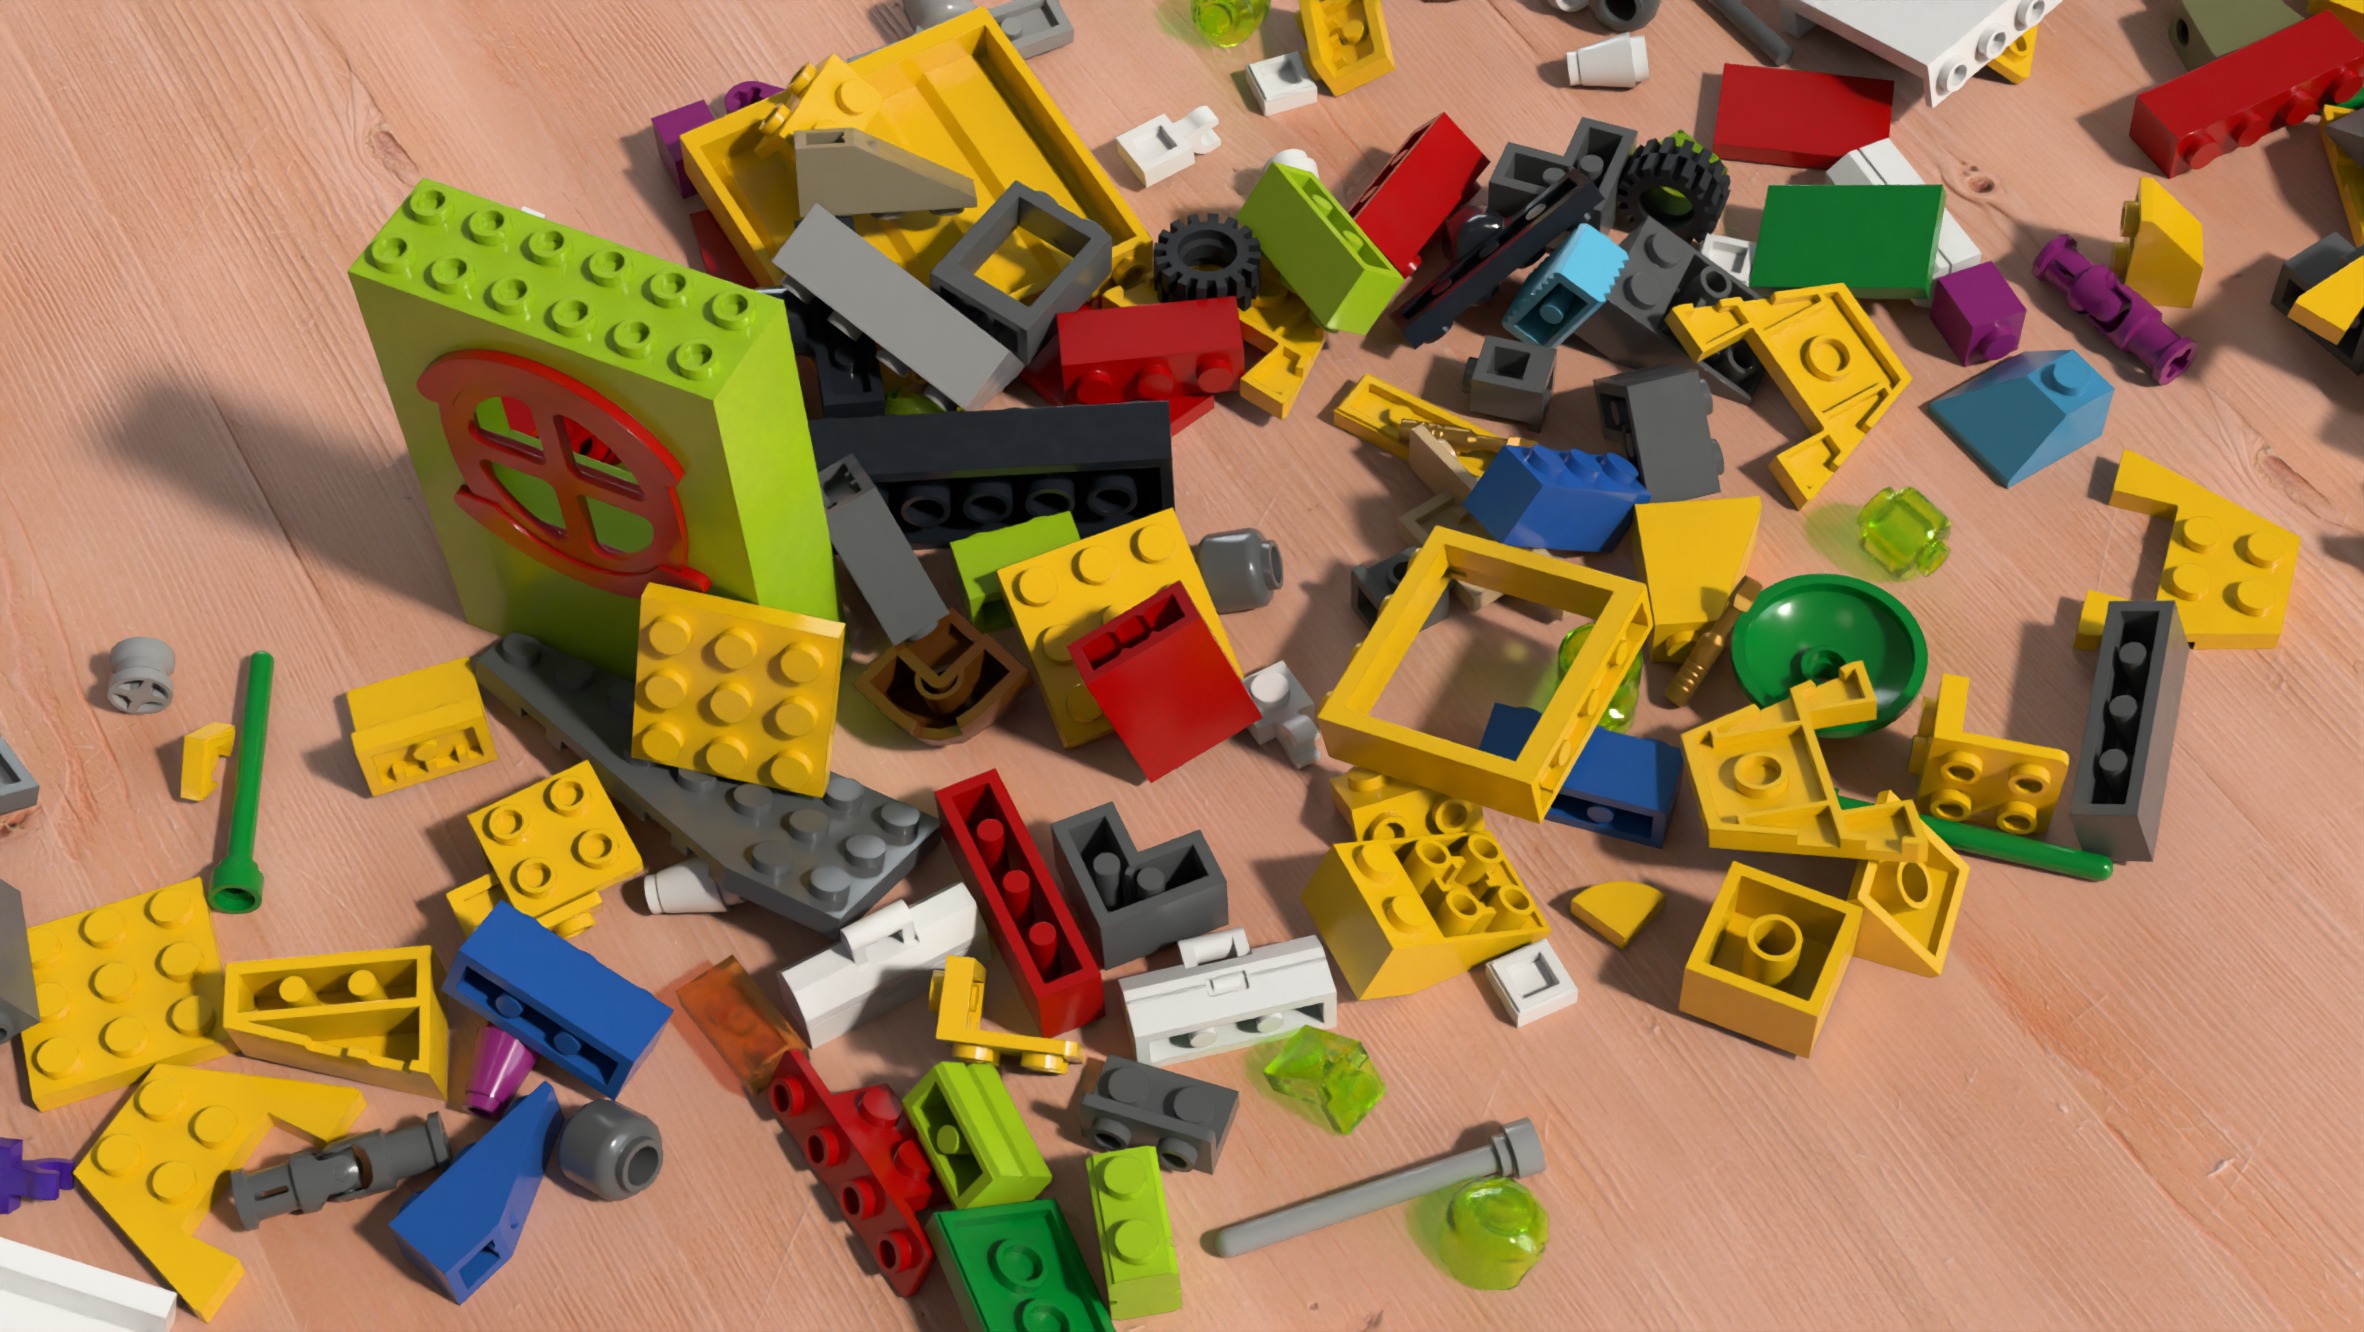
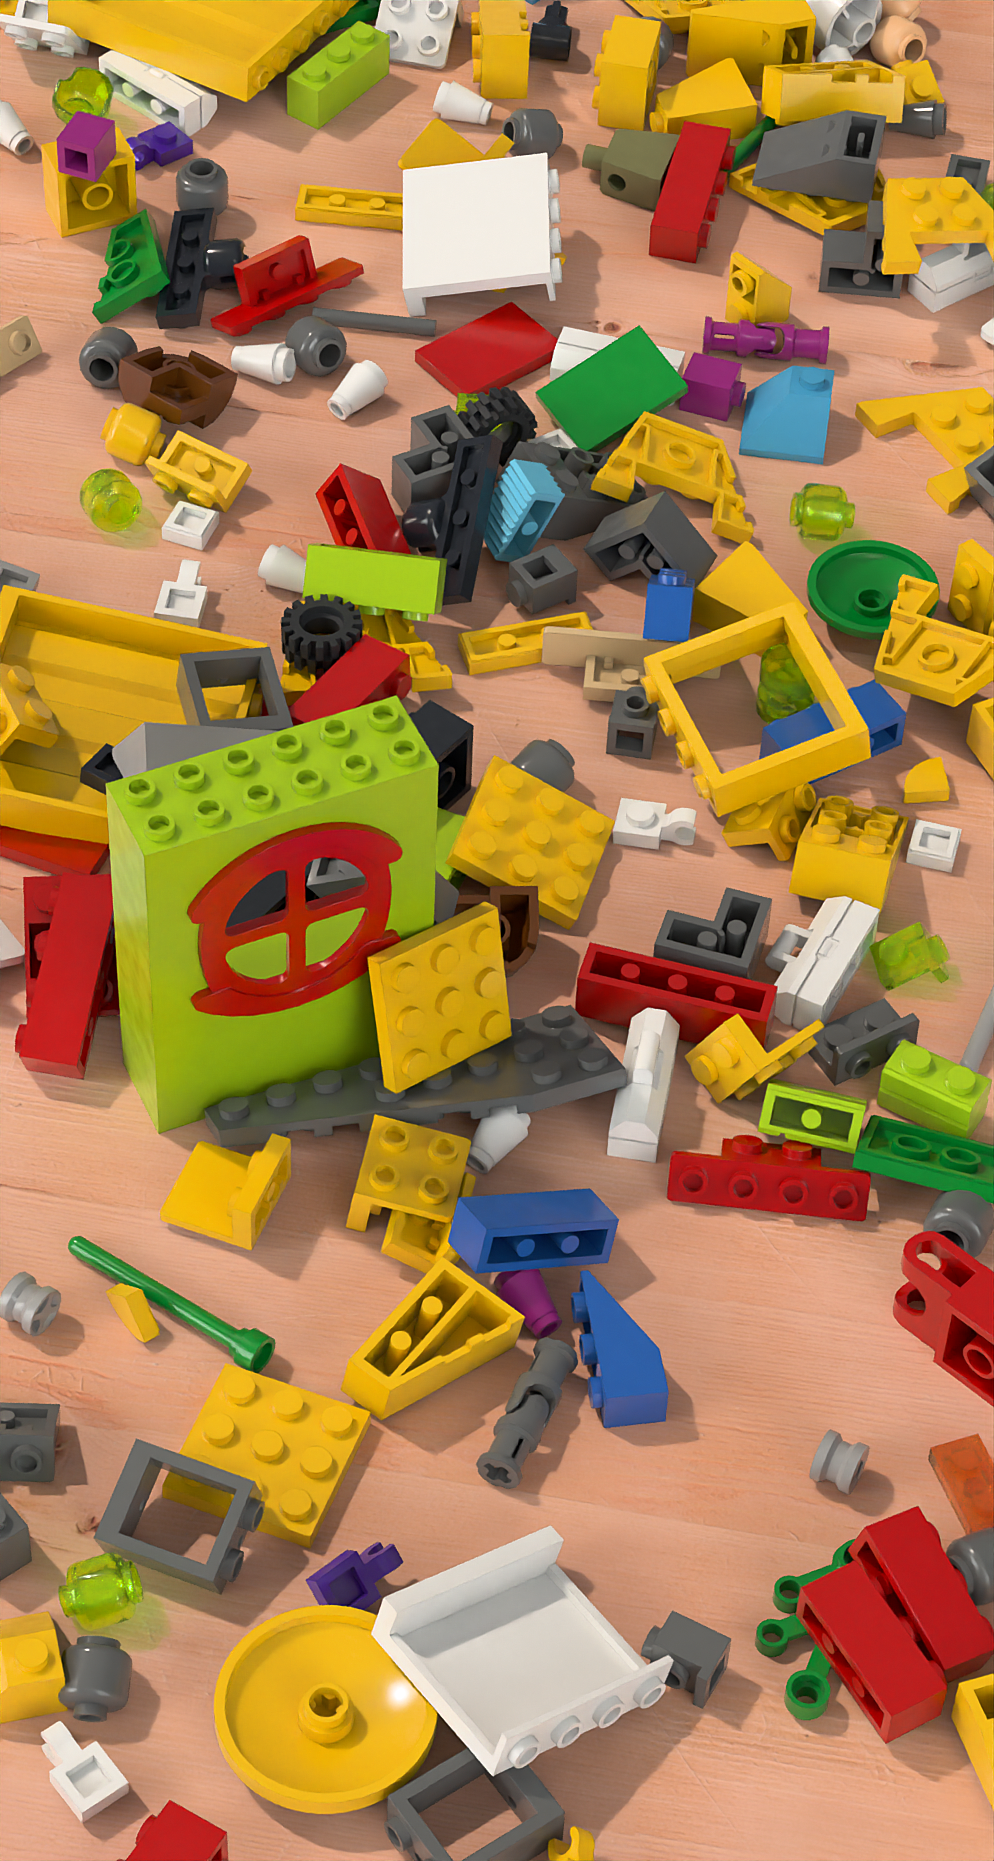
camera: 55 degrees left, 5 degrees down
yellow wing [73,1063,367,1324] -> none
dark grey head [558,1099,663,1201] -> none
clear orange plate [676,954,811,1097] -> none
dark tan slope [794,127,977,220] -> none
red brick [1066,580,1263,783] -> none
pearl gold piece [1398,418,1538,453] -> none
pearl gold piece [1663,575,1763,707] -> none

